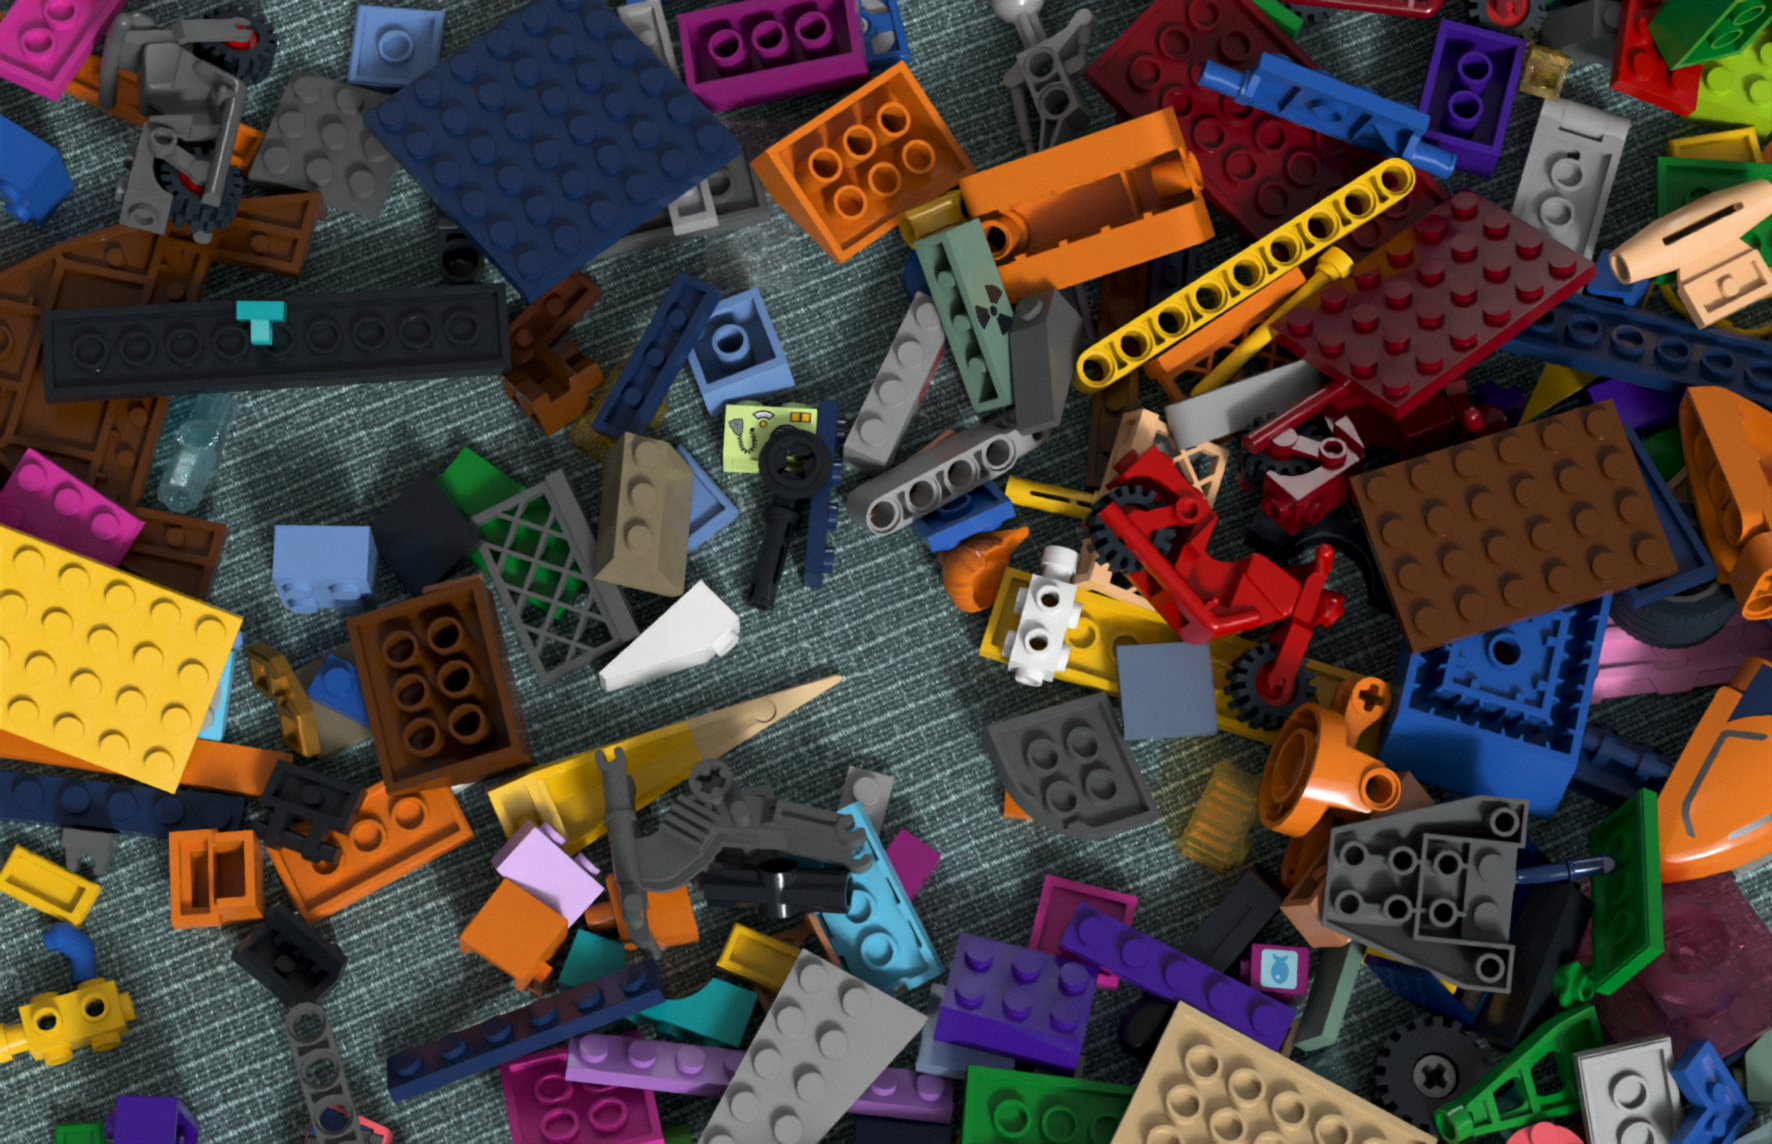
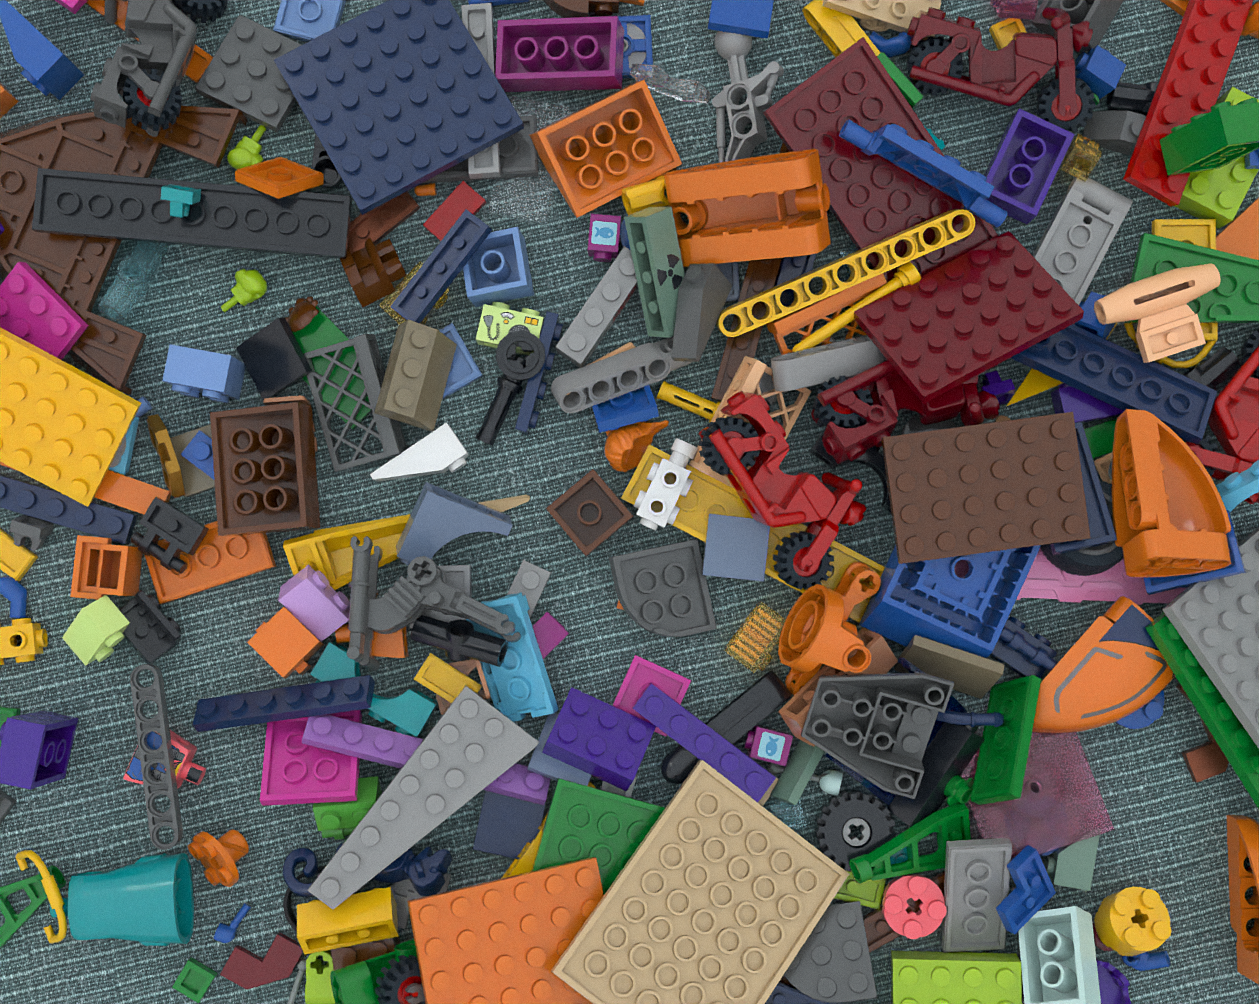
camera: 10 degrees right, 15 degrees up
none -> yellowish green brick [62,595,130,666]
none -> lime piece [221,268,267,313]
none -> lime piece [227,125,266,170]
none -> orange tile [235,157,324,199]
none -> reddish brown piece [285,296,319,332]
none -> sand blue arch [396,482,513,565]
none -> orange piece [414,183,437,196]
none -> red tile [423,181,486,242]
none -> reddish brown brick [546,469,633,557]
none -> magenta brick [587,214,621,262]
none -> clear tile [630,64,711,104]
none -> light aqua hinge [768,763,843,796]
none -> dark tan tile [894,635,1004,699]

